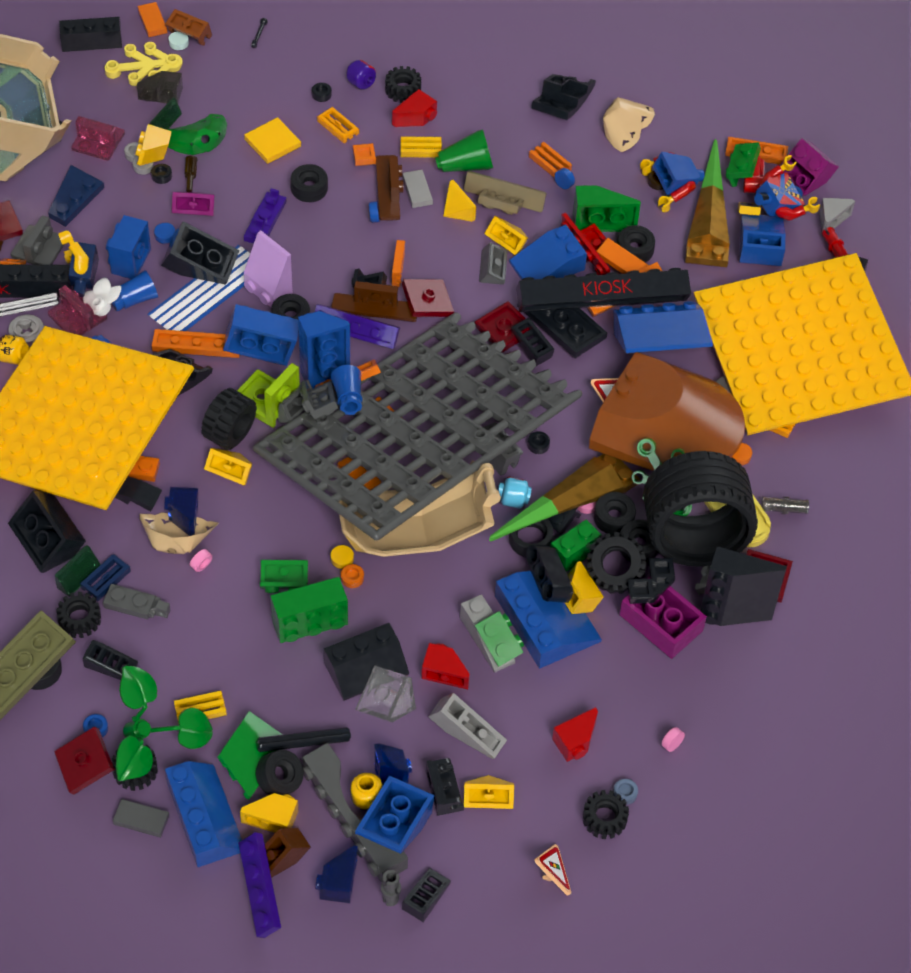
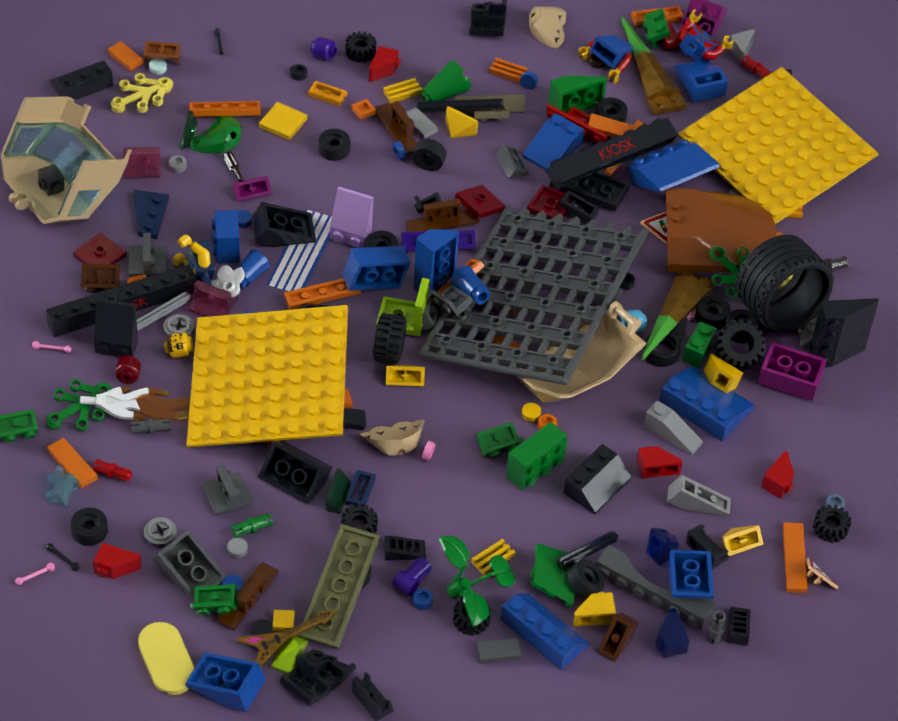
camera: 25 degrees left, 5 degrees down
dark red plate [54,726,114,795] -> none
dark grey hinge [103,584,171,620] -> none
light grey tile [133,156,154,175] -> none
yellow slope [135,124,172,166] -> none
clear smoke slope [137,71,183,105] -> none
black tile [151,164,172,184] -> none
clear blue slope [164,487,198,536] -> none
dark purple plate [238,832,281,938] -> none
dark purple plate [244,188,287,244] -> none
yellow head [350,773,383,810] -> none
clear slope [355,666,416,723] -> none
orange tile [392,240,405,287] -> none
bracket [474,611,524,667] -> none
yellow slope [484,216,528,255] -> none
black beam [526,545,573,603] -> none
black tile [628,558,675,604] -> none
bright pink tile [662,727,685,752] -> none
yellow tile [738,202,761,215] -> none
none -> orange tile [189,101,261,117]
none -> dark purple piece [392,557,432,597]
none -> black tyre [412,139,447,171]
none -> black axle [417,98,504,112]
none -> orange tile [782,522,807,594]

